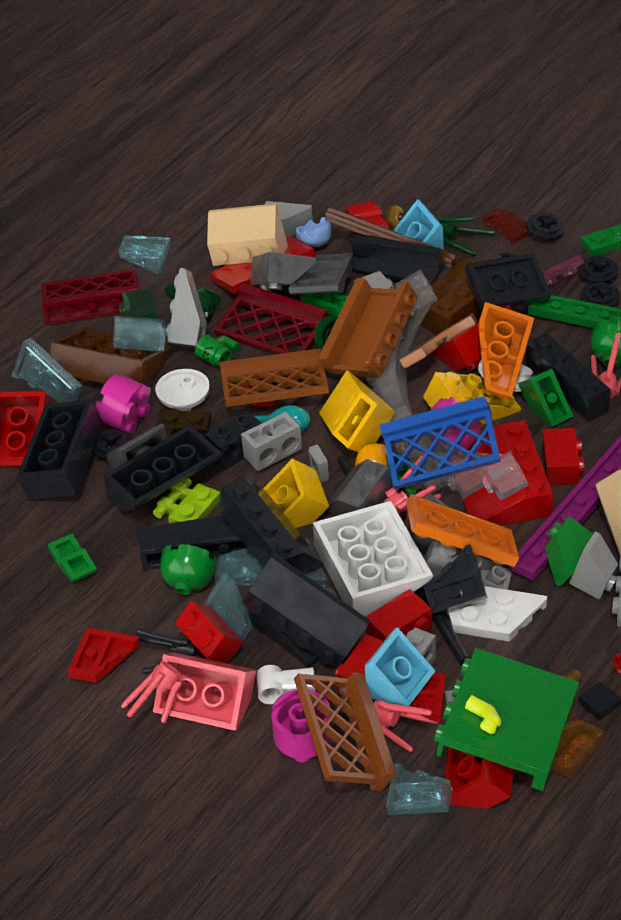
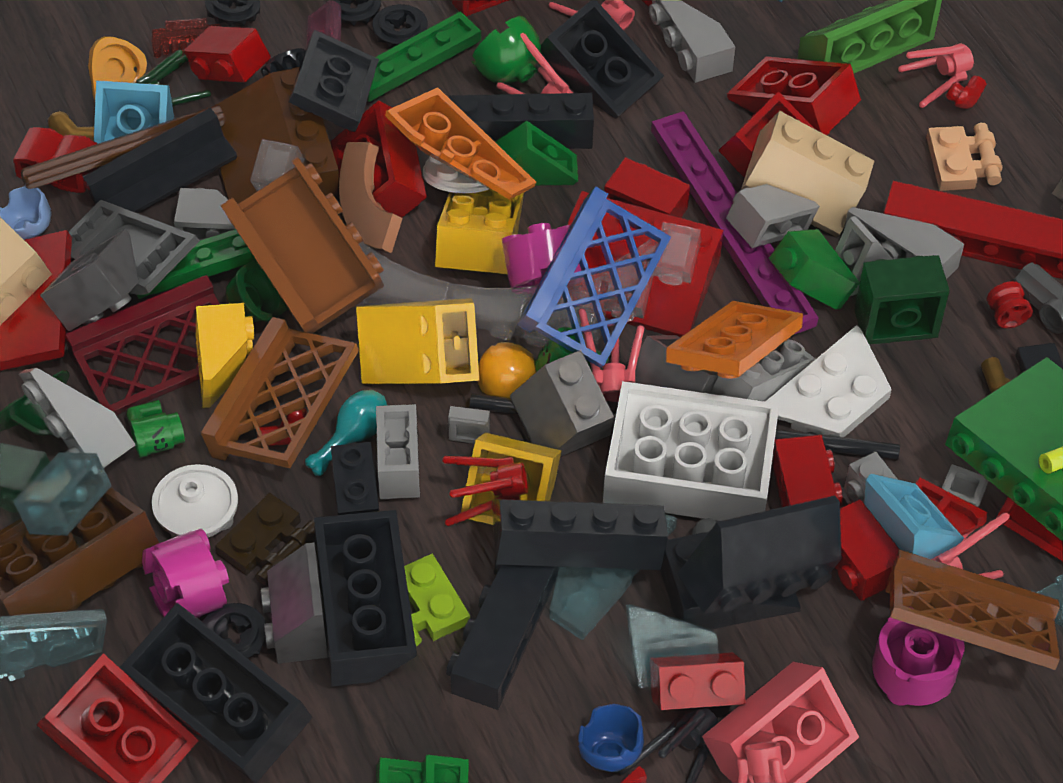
camera: 65 degrees left, 10 degrees up
green cylinder [160,544,217,595] -> none
white piece [256,665,316,704] -> none
black wing [424,544,488,616] -> none
none -> light orange piece [88,36,147,100]
none -> red brick [184,26,271,83]
none -> yellow slope [195,303,254,408]
none -> red plant [442,456,528,526]
none -> blue hair [578,704,644,772]
none -> light grey slope [726,184,820,248]
none -> dark green brick [854,255,950,345]

